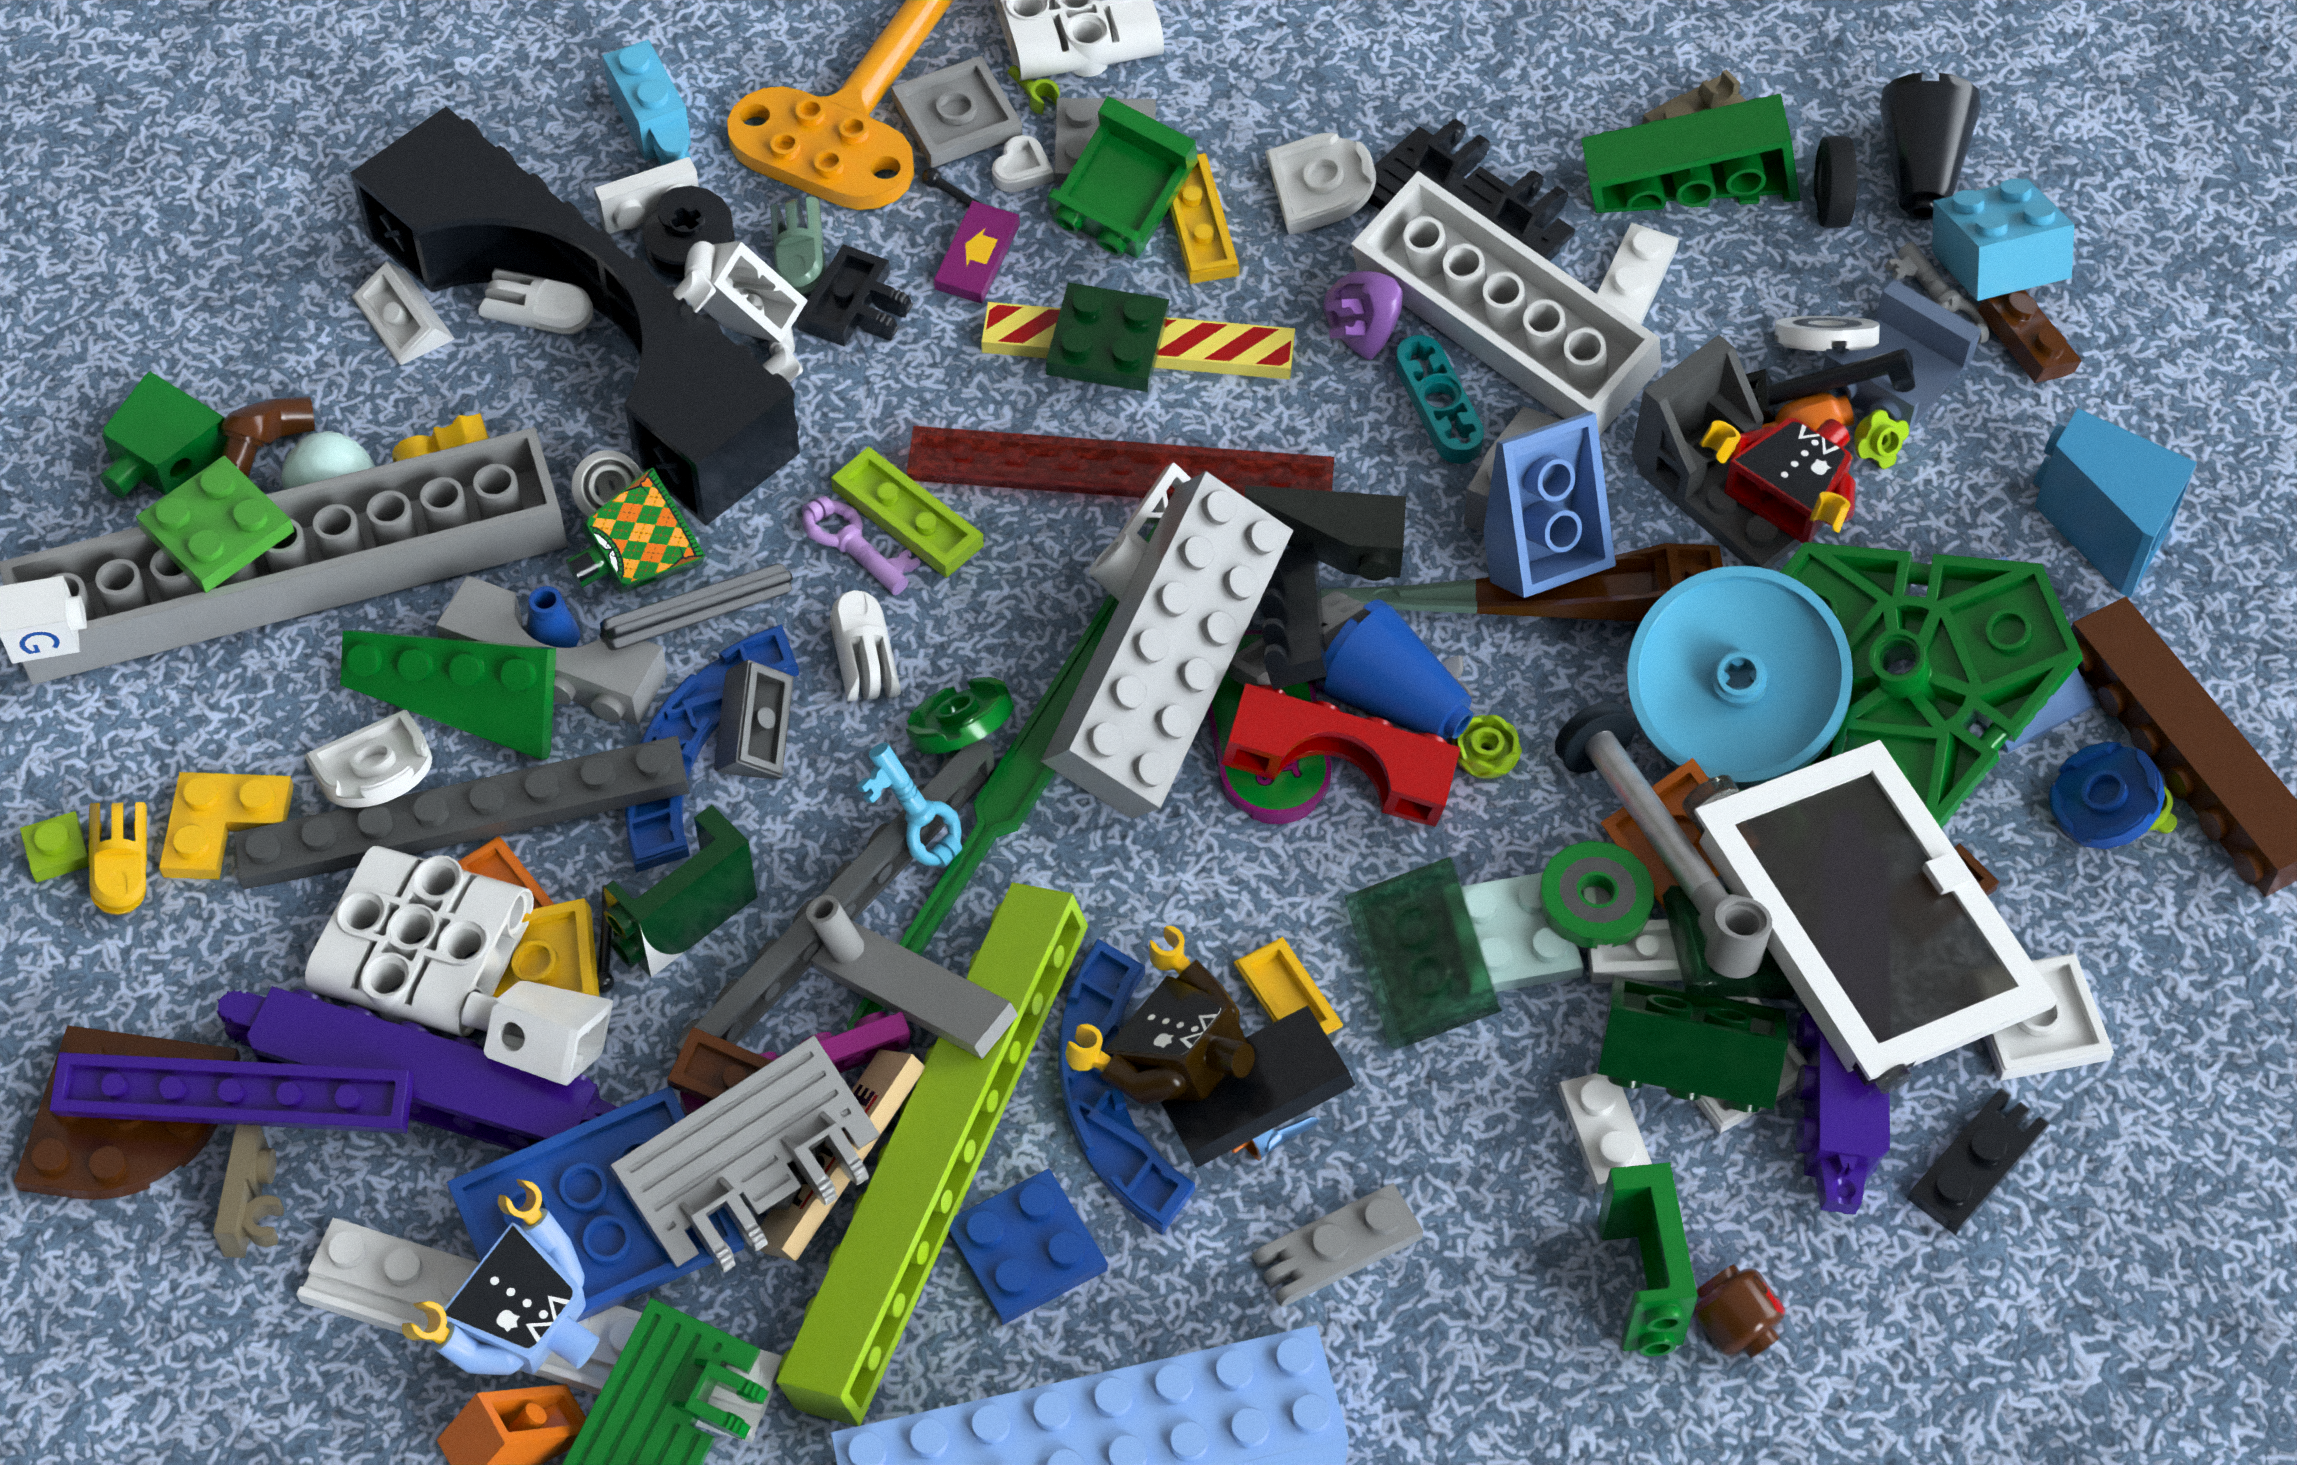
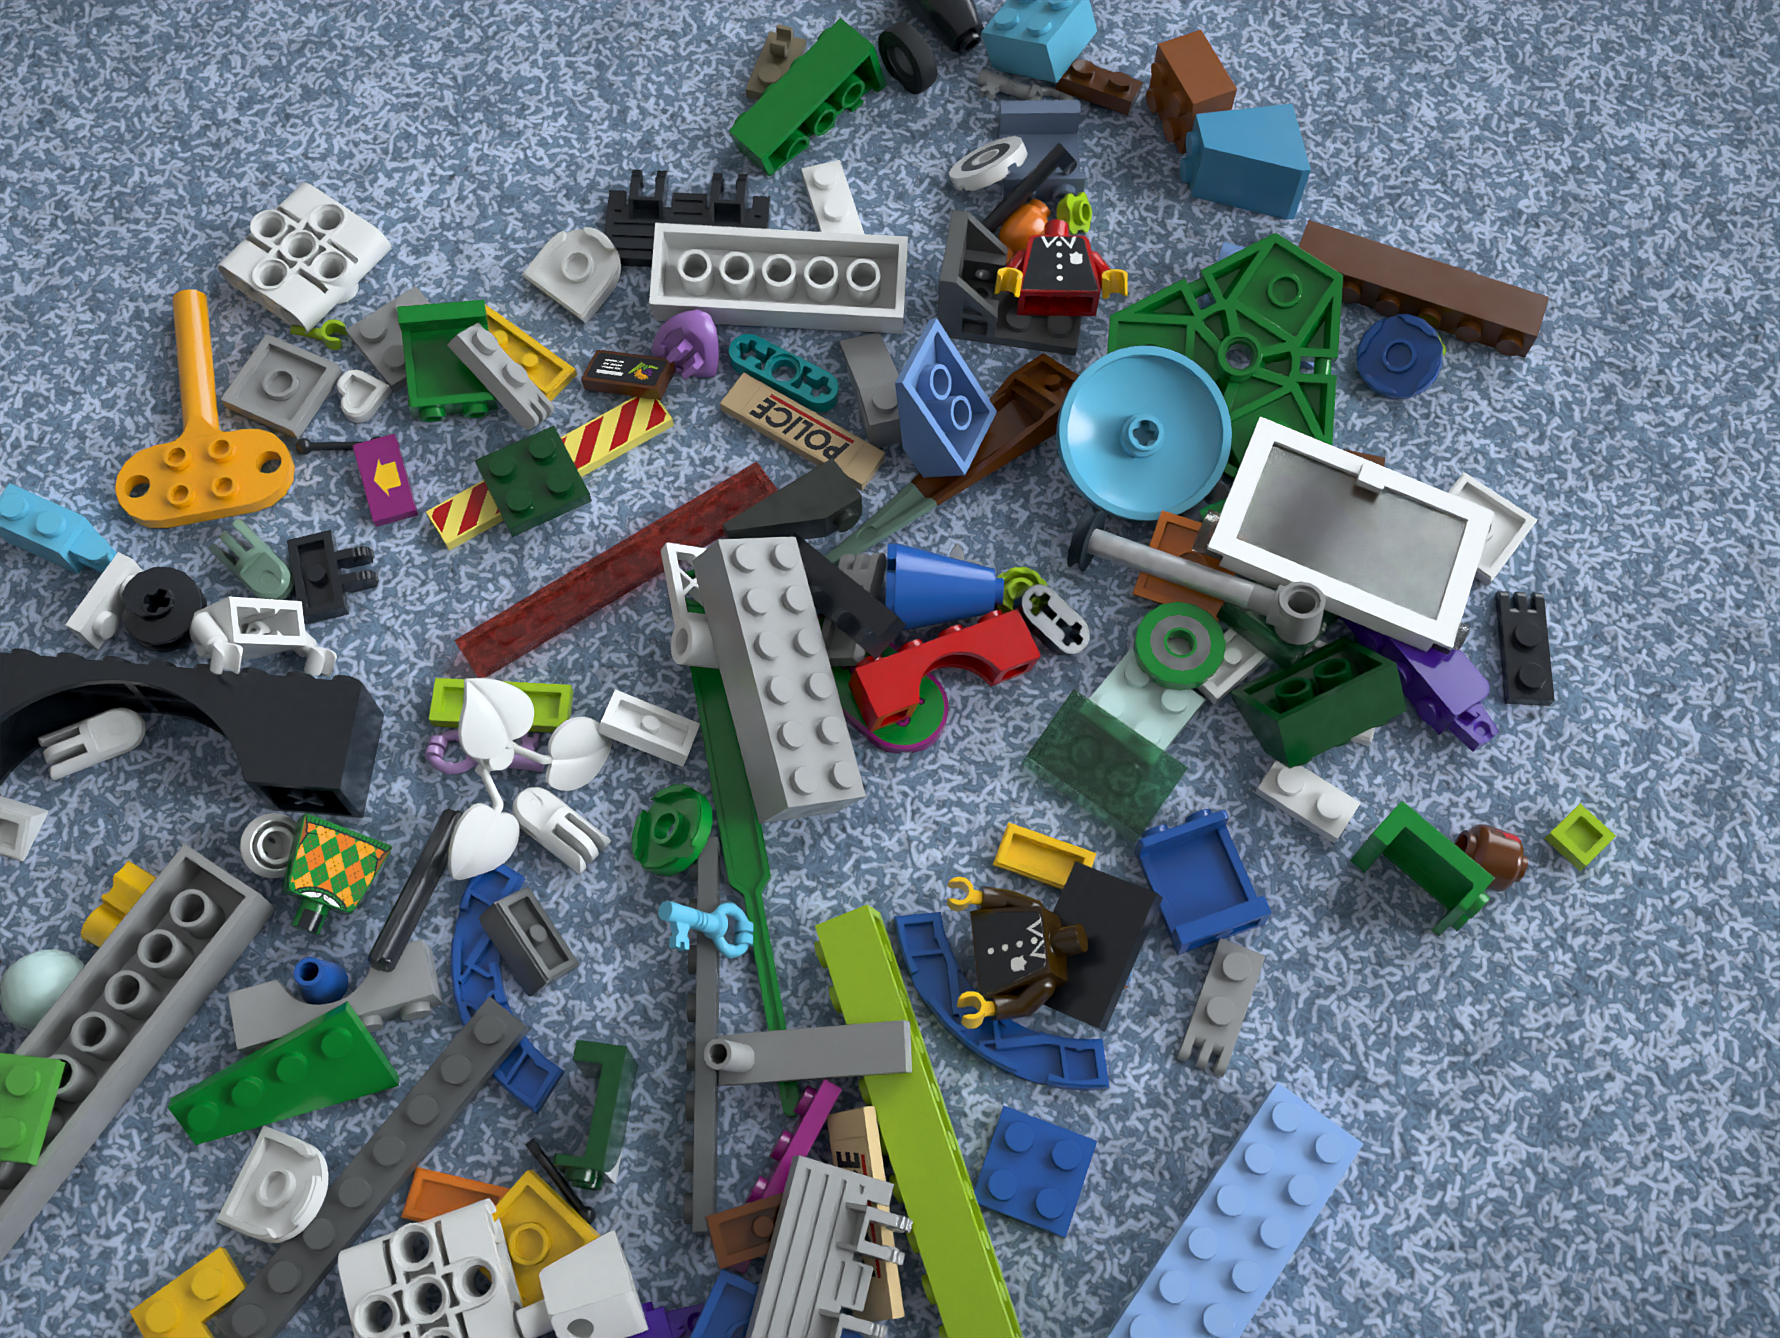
camera: 40 degrees left, 10 degrees up
none -> light grey hinge [448,323,554,430]
none -> white plant [448,678,612,880]
none -> tile [581,349,676,400]
none -> white plate [597,689,700,767]
none -> tan tile [720,373,885,491]
none -> beam [1013,584,1090,655]
none -> blue panel [1134,809,1272,955]
none -> dark orange brick [1146,30,1237,155]
none -> lime plate [1544,803,1616,871]

